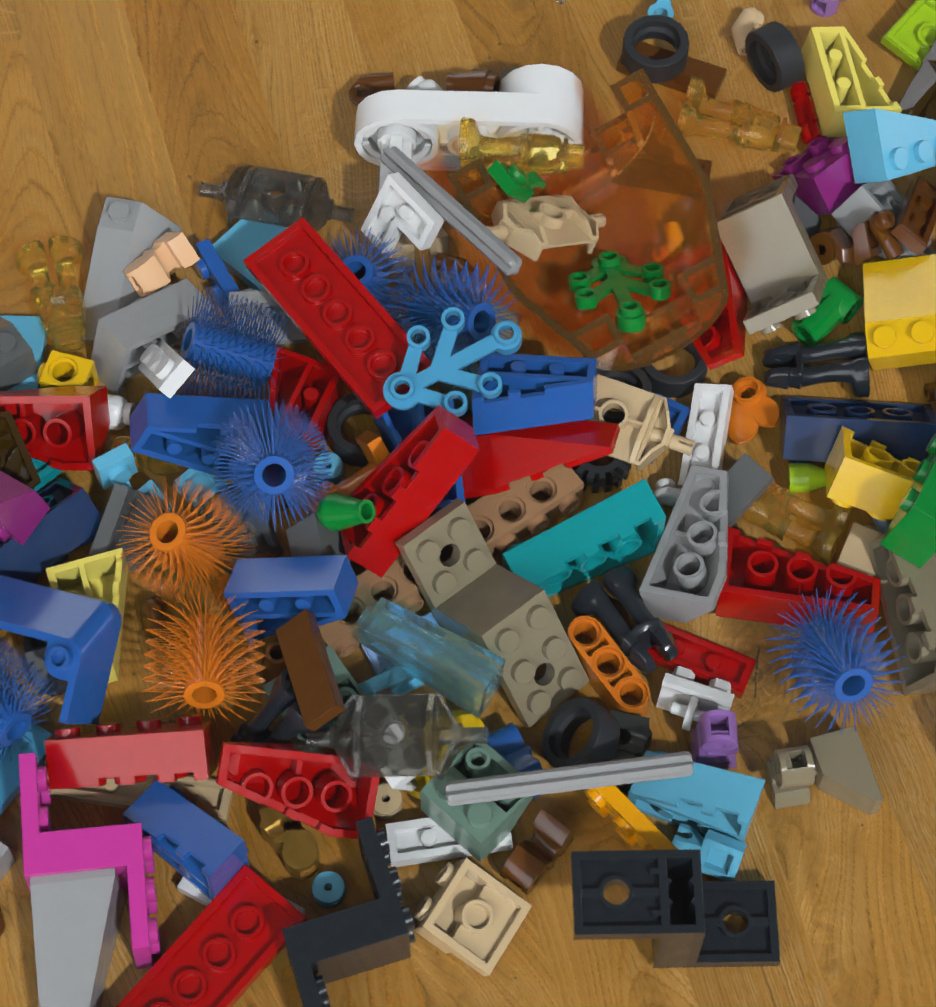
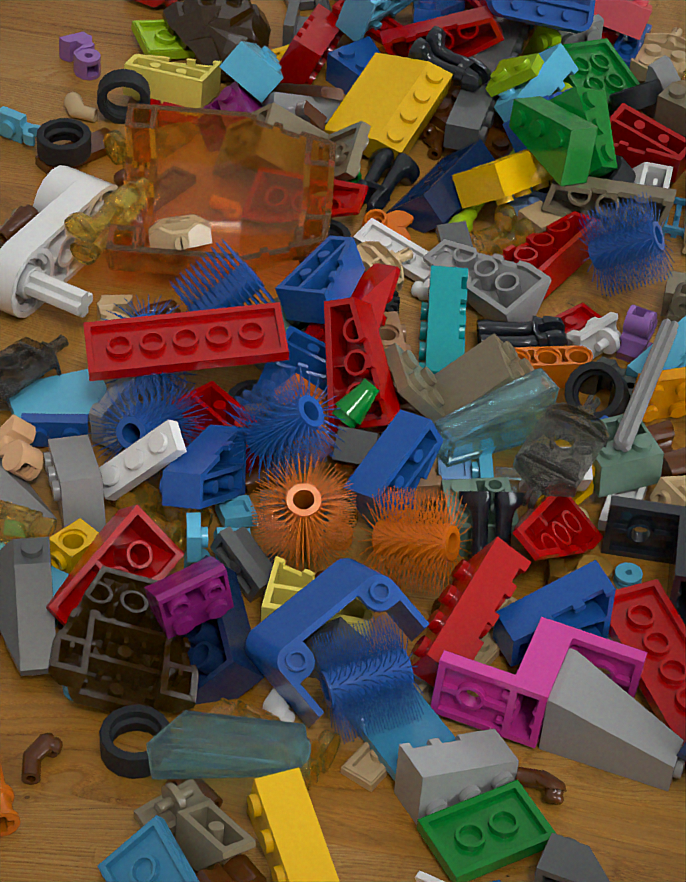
camera: 65 degrees left, 20 degrees down
reddish brown tile [275,609,345,731] -> none
white plate [361,172,445,253] -> none
light grey axle [380,146,523,276] -> none
dark azure plant [383,307,522,417] -> none
green plate [487,159,546,203] -> none
green plant [568,251,671,333] -> none
reddish brown arm [868,209,904,260] -> none

